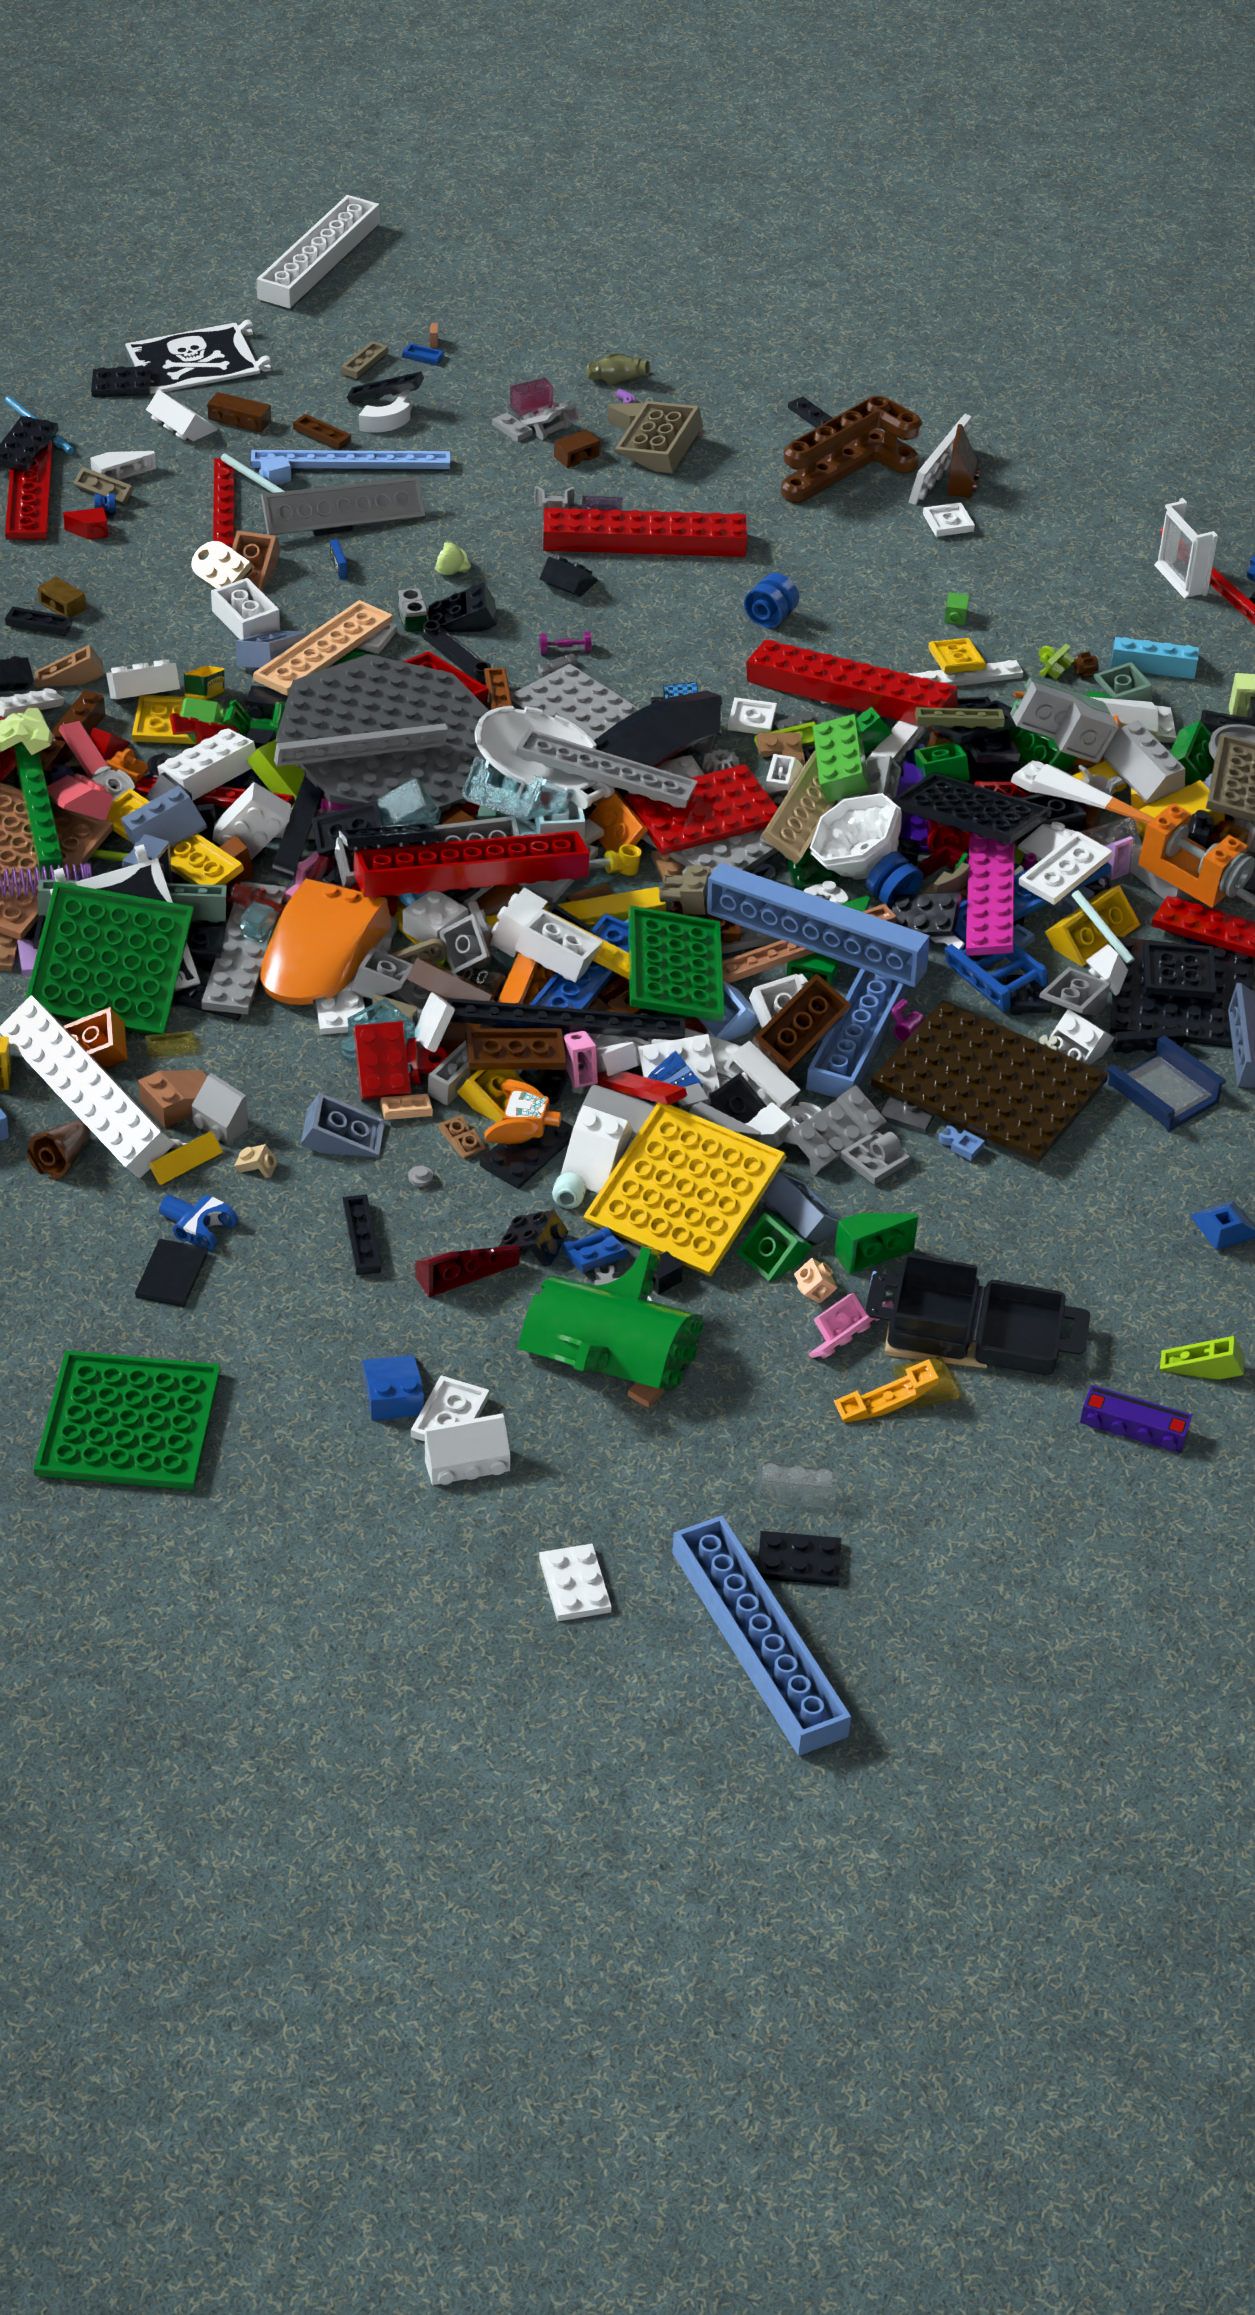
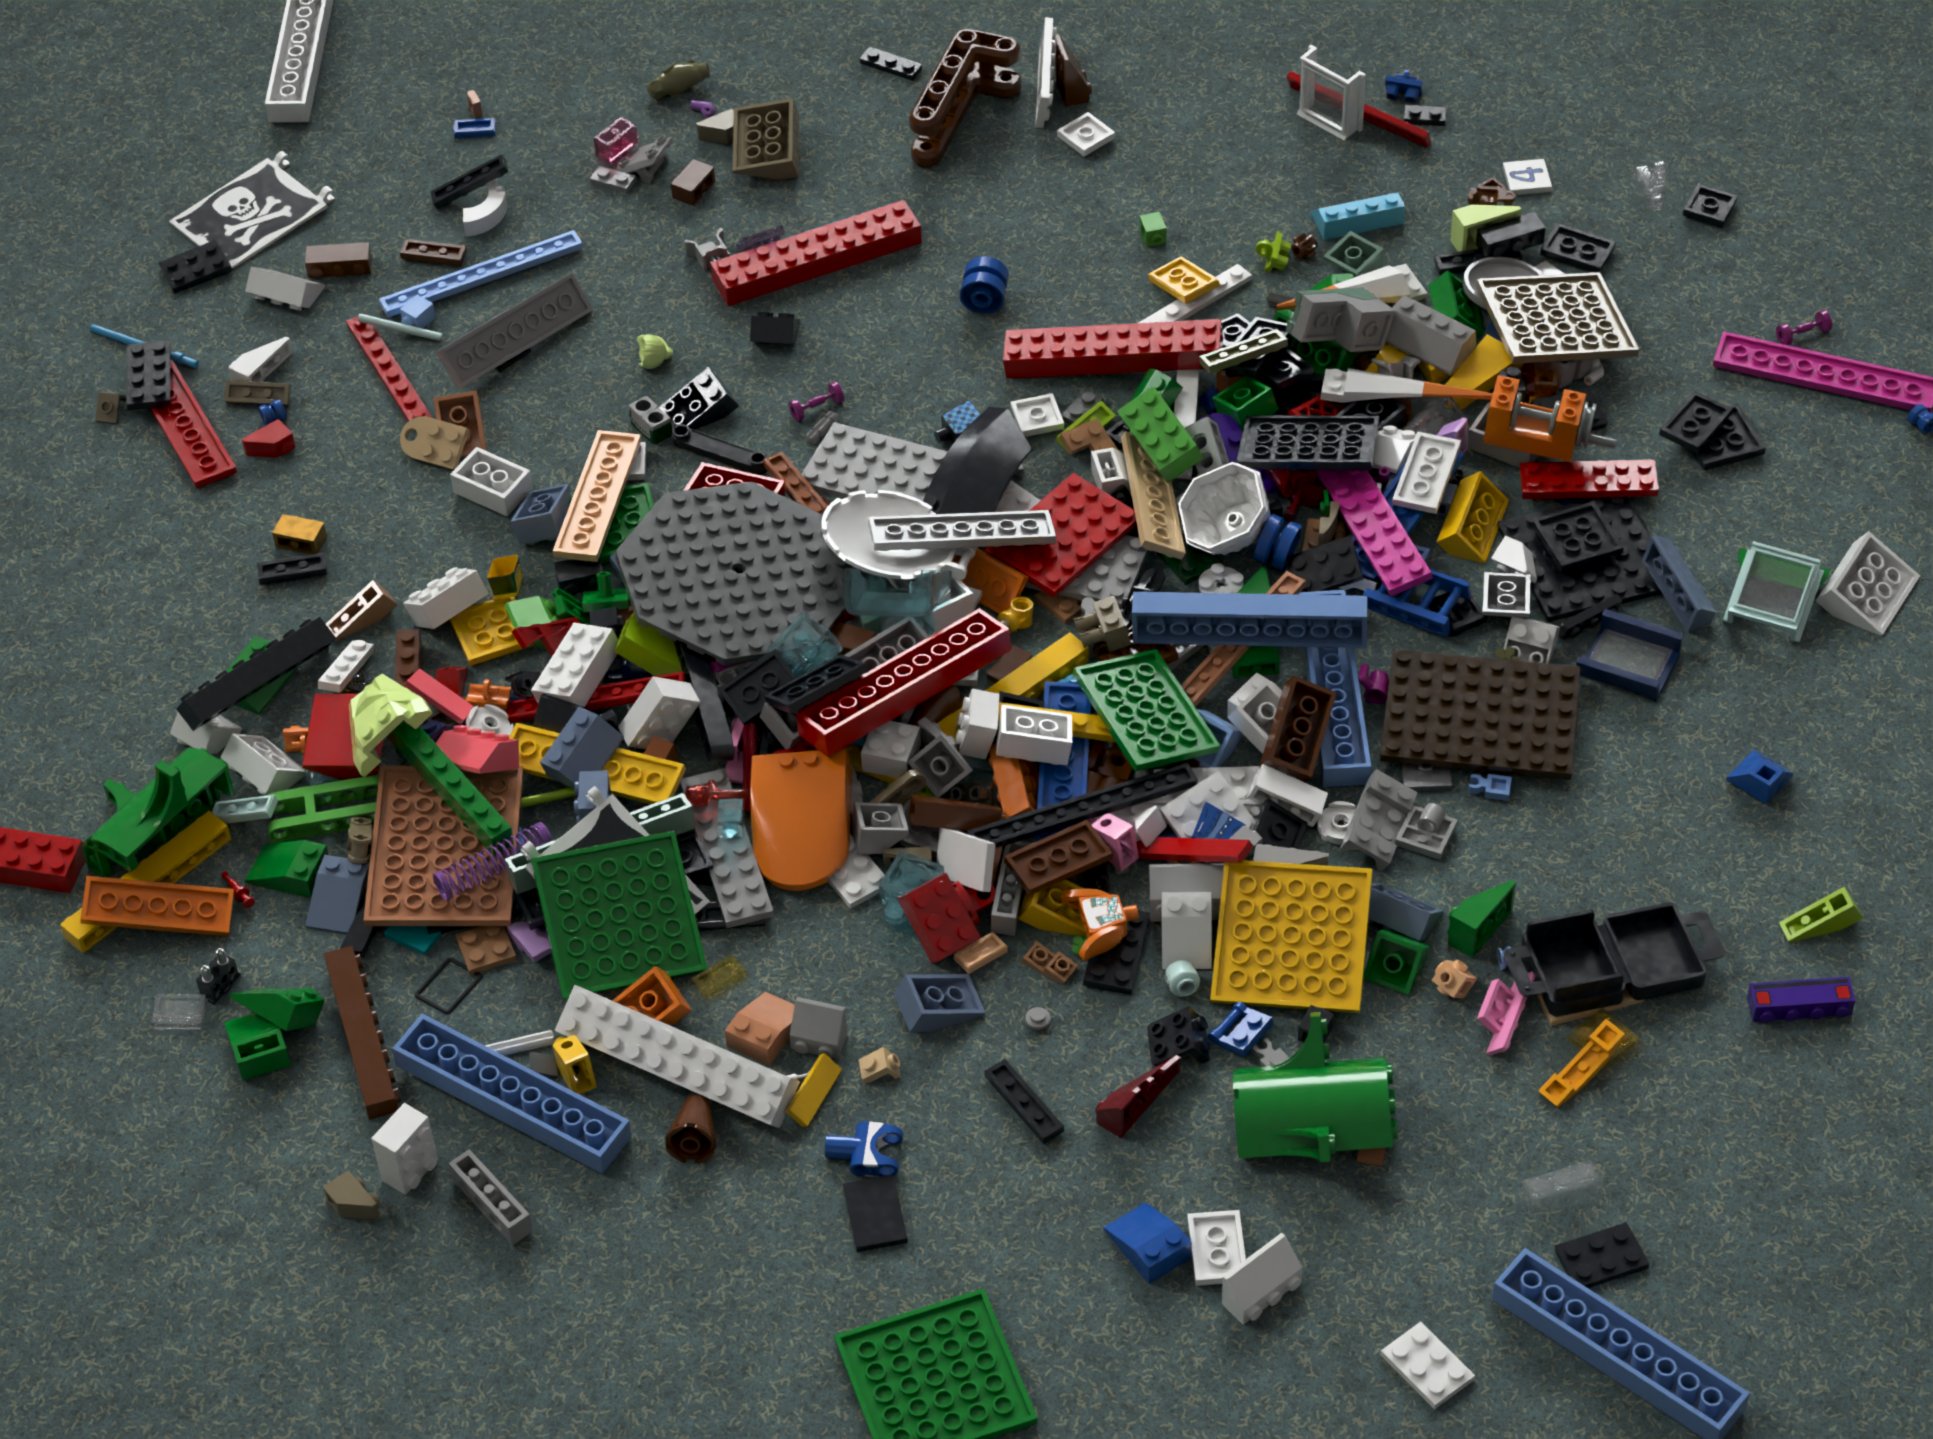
camera: 20 degrees left, 5 degrees up
light grey plate [274,723,448,766] -> none
blue tile [330,539,347,579] -> none
dark tan plate [341,341,388,379] -> none
light grey gear [702,748,740,774] -> none
white slope [746,1102,794,1147] -> none
light aqua bar [1072,890,1134,964] -> none

